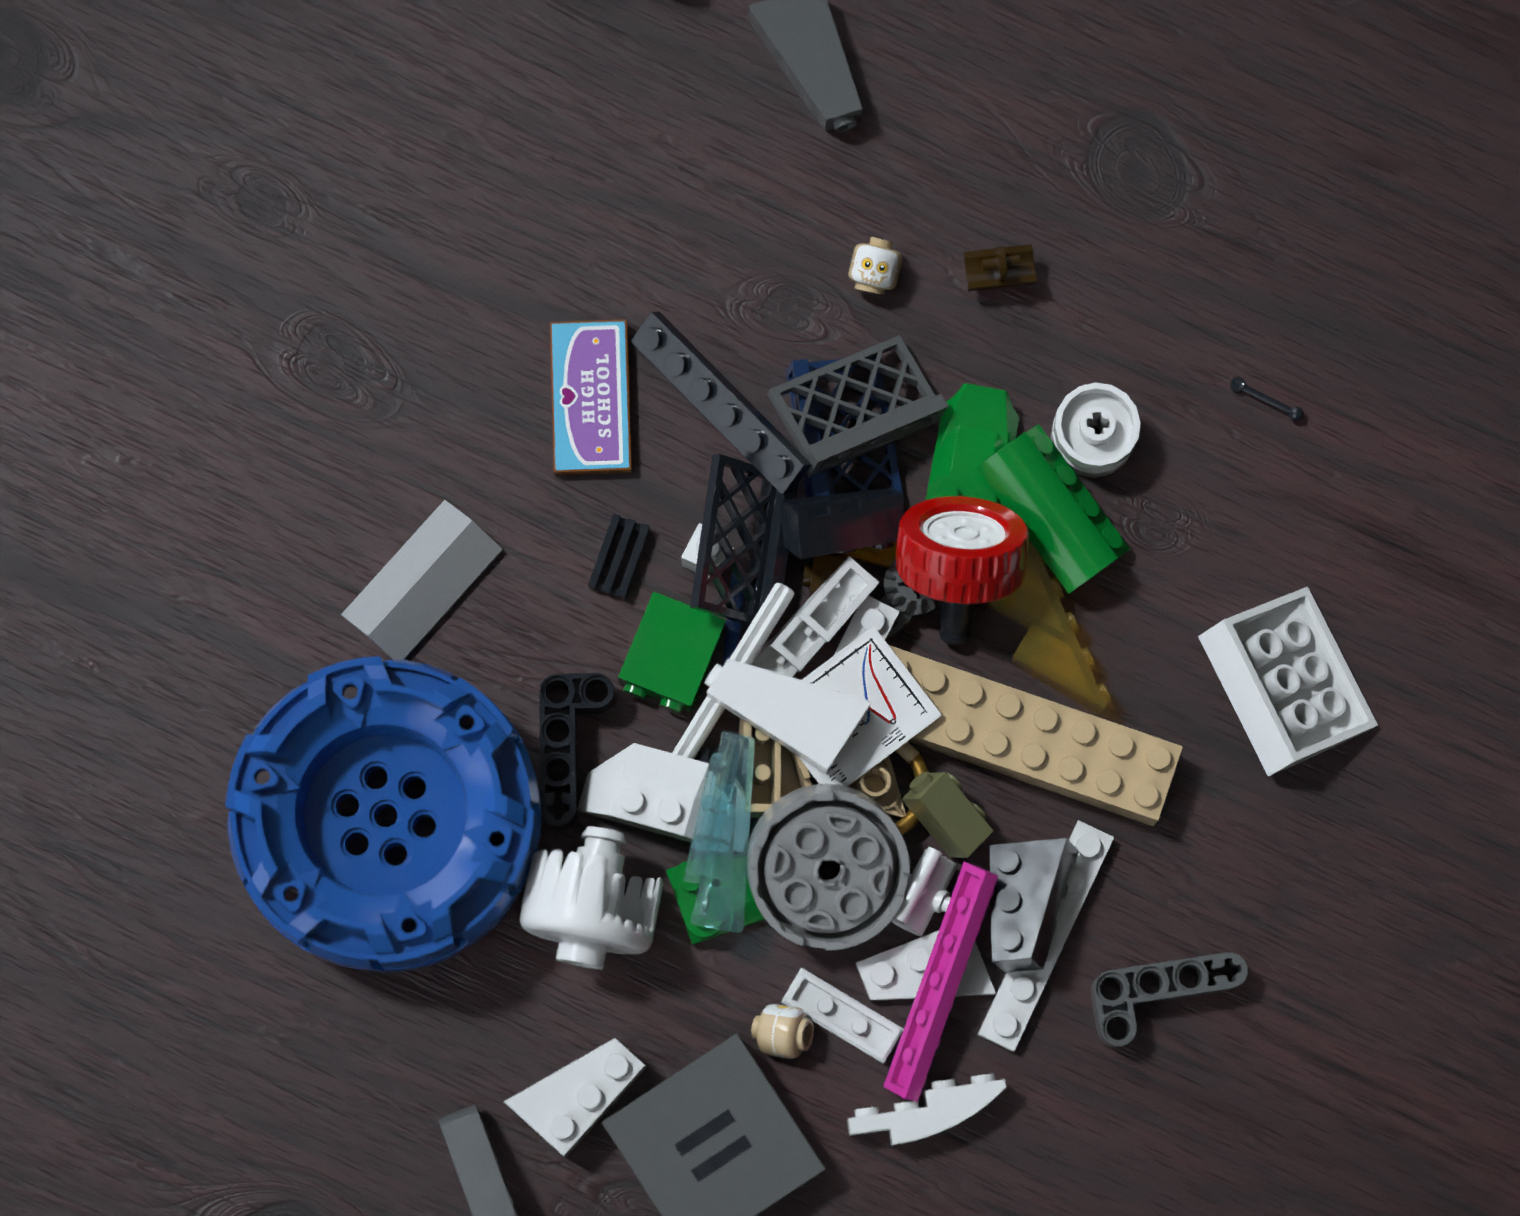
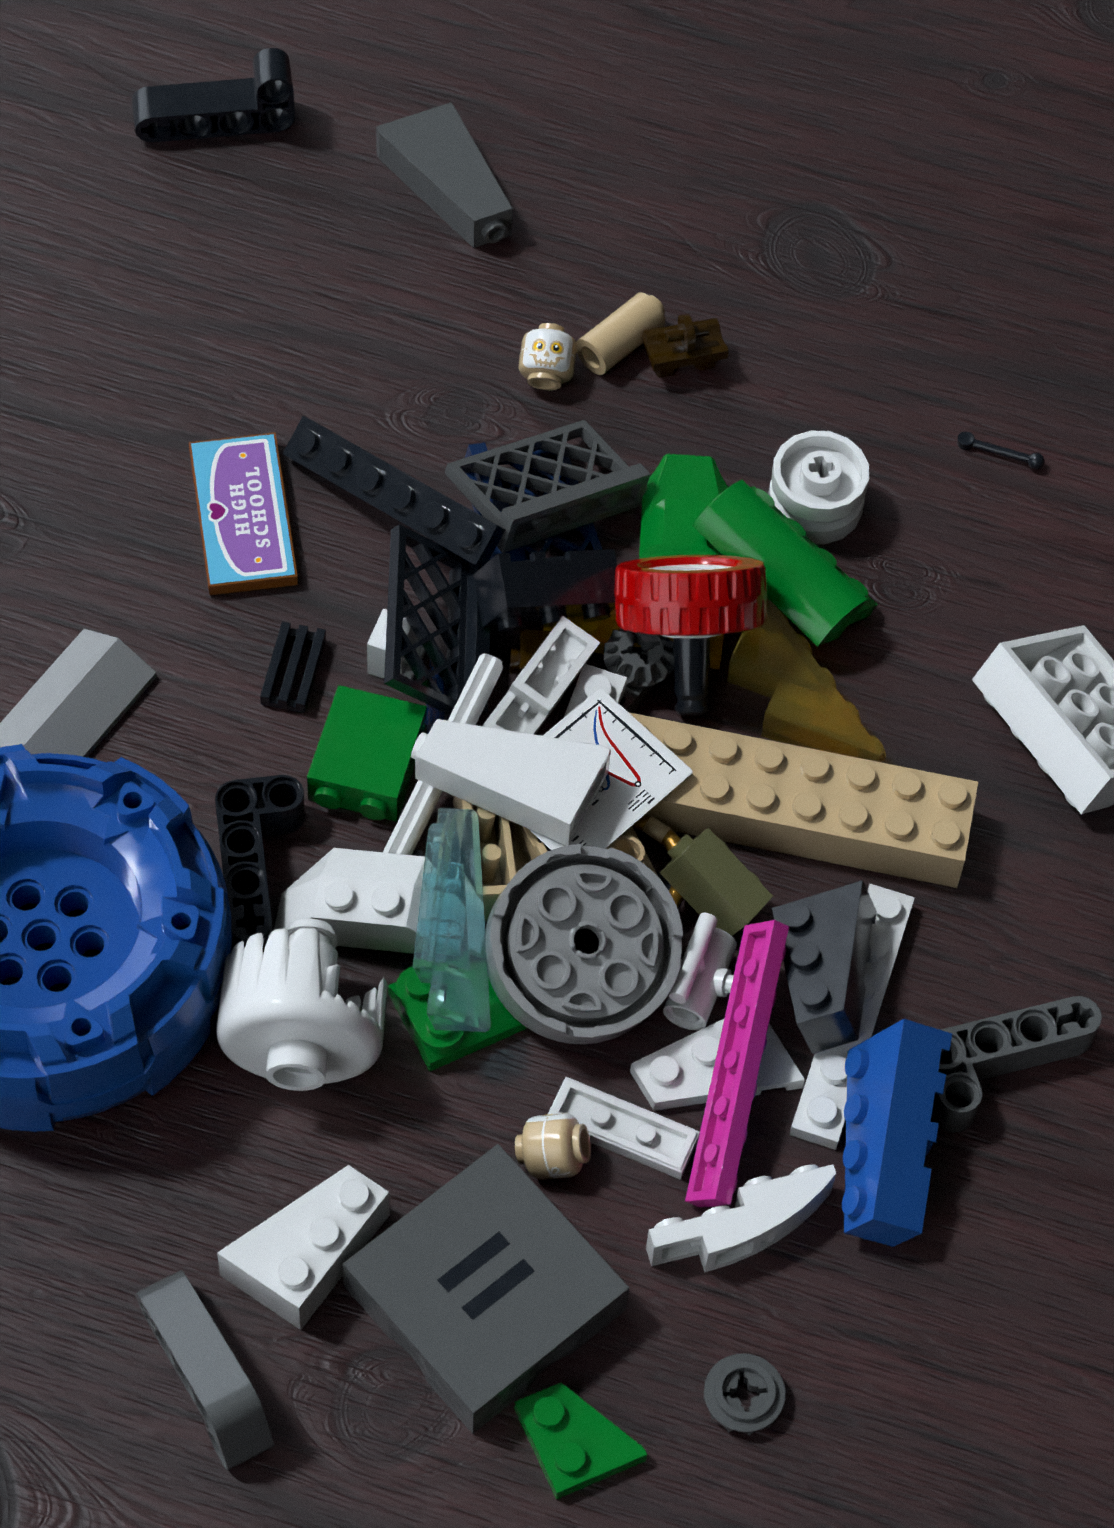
camera: 10 degrees left, 20 degrees down
none -> tan brick [576,292,665,375]
none -> blue wedge [842,1019,952,1247]

